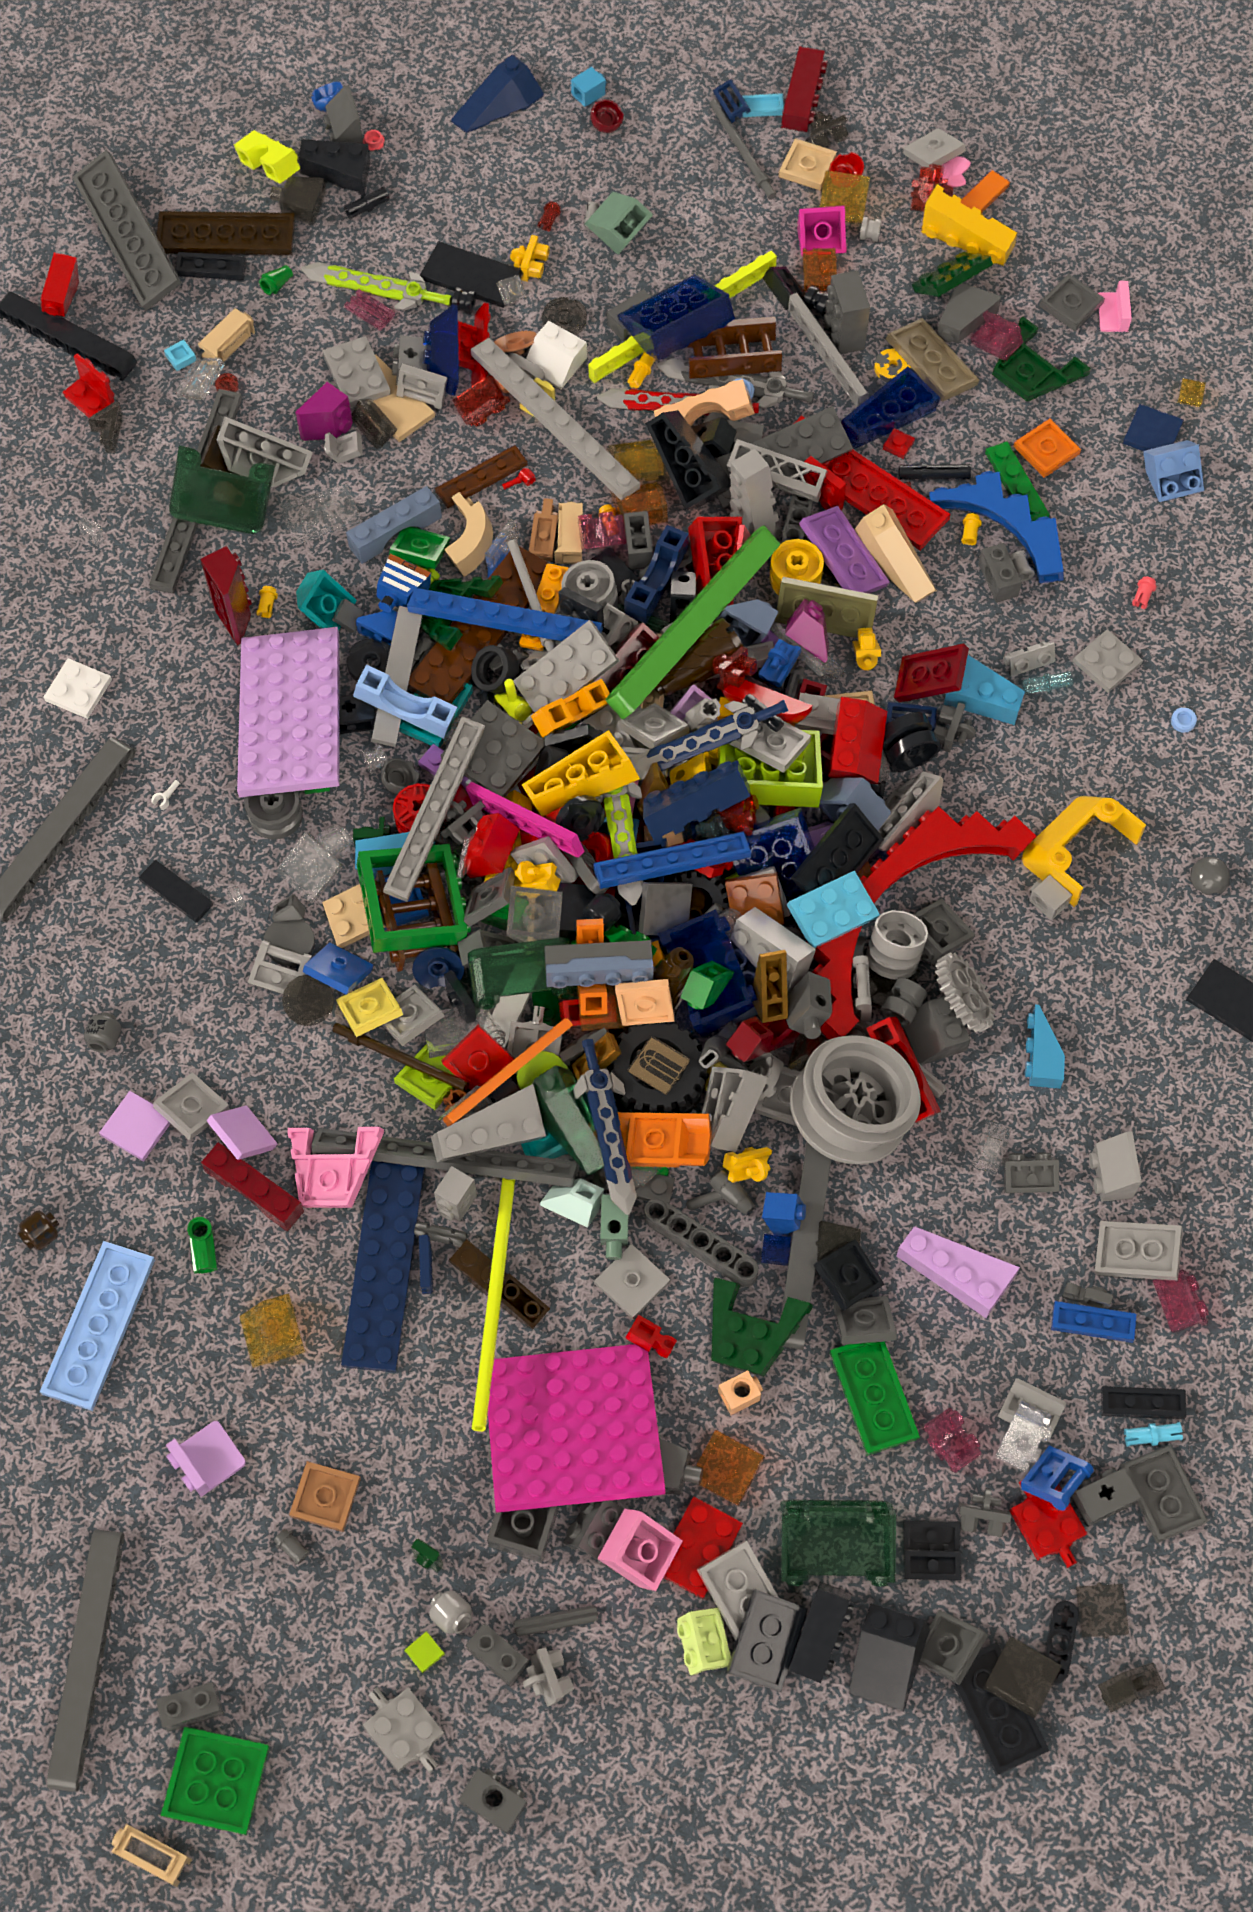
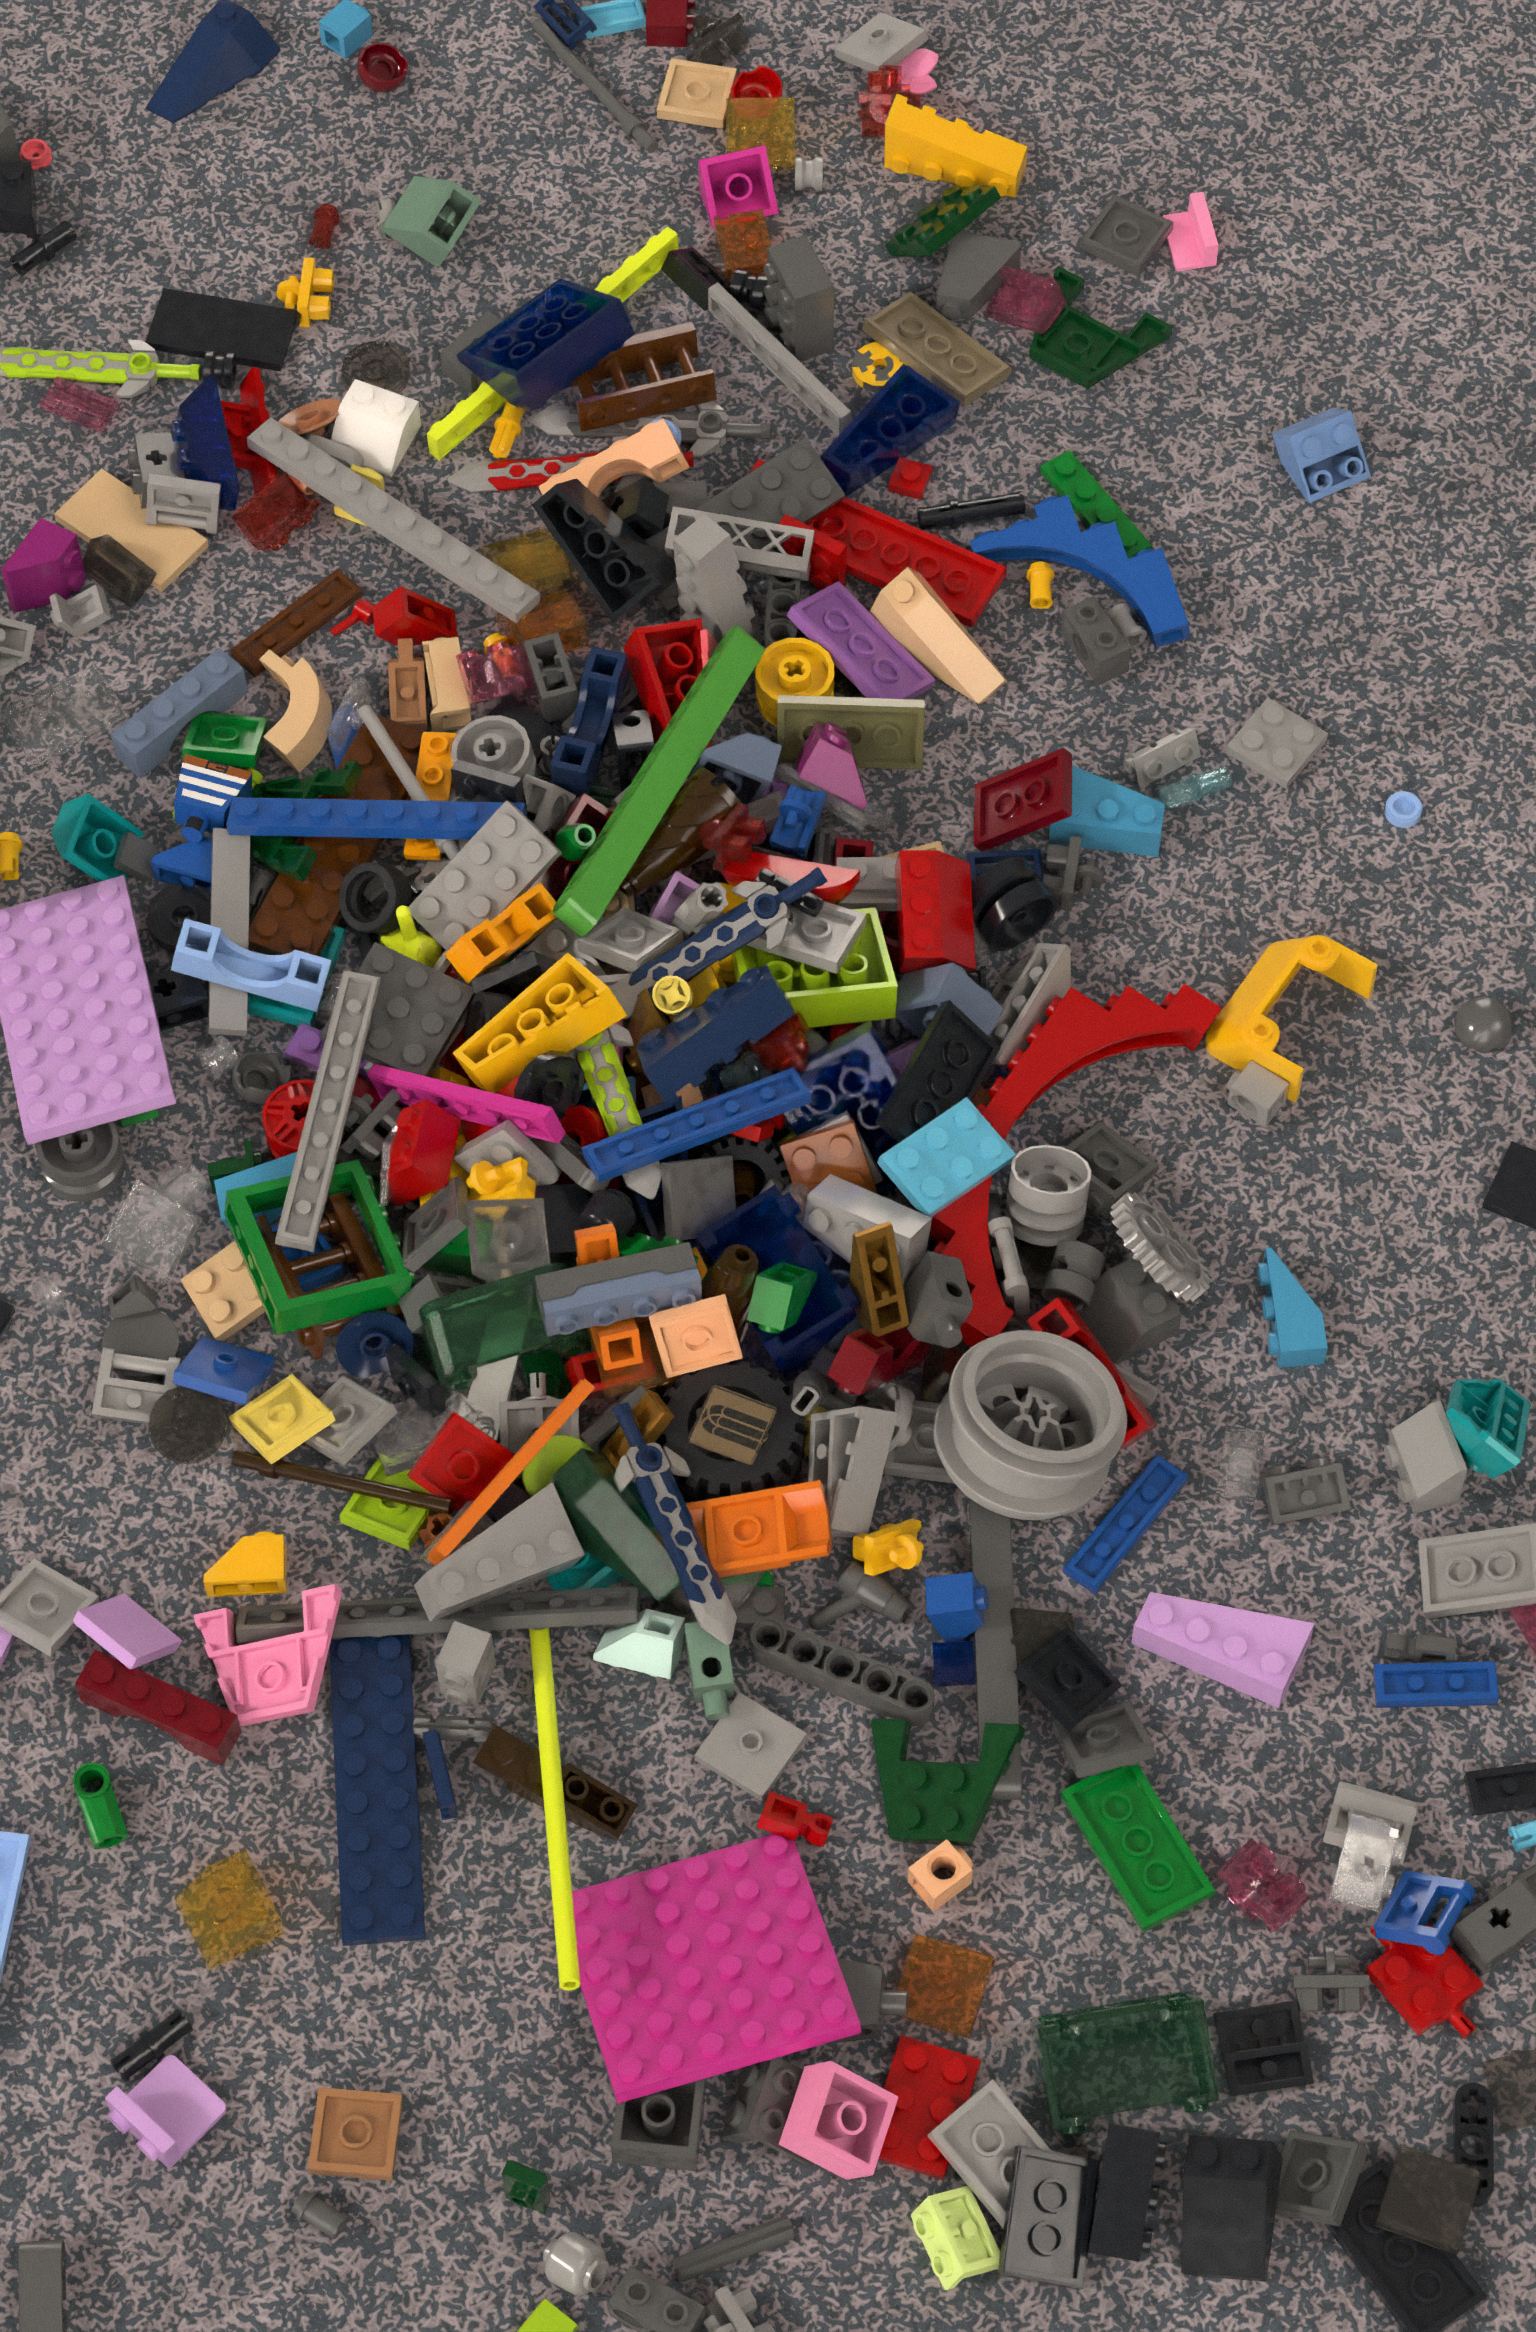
camera: 10 degrees left, 5 degrees down
light grey plate [322,336,391,408] -> none
clear plate [496,275,527,305] -> none
yellow hips [853,628,881,670] -> none
orange tile [960,170,1010,213] -> none
orange plate [1013,418,1081,478] -> none
dark blue tile [1123,404,1184,451] -> none
coral pin [1132,576,1157,609] -> none
clear yellow plate [1177,378,1206,407] -> none
none -> black pin [110,2009,193,2082]
none -> yellow slope [204,1531,287,1597]
none -> red slope [373,586,458,646]
none -> green cone [555,824,596,861]
none -> light yellow wheel [652,975,693,1016]
none -> blue tile [1063,1454,1189,1595]
none -> teal wedge [1446,1379,1531,1479]

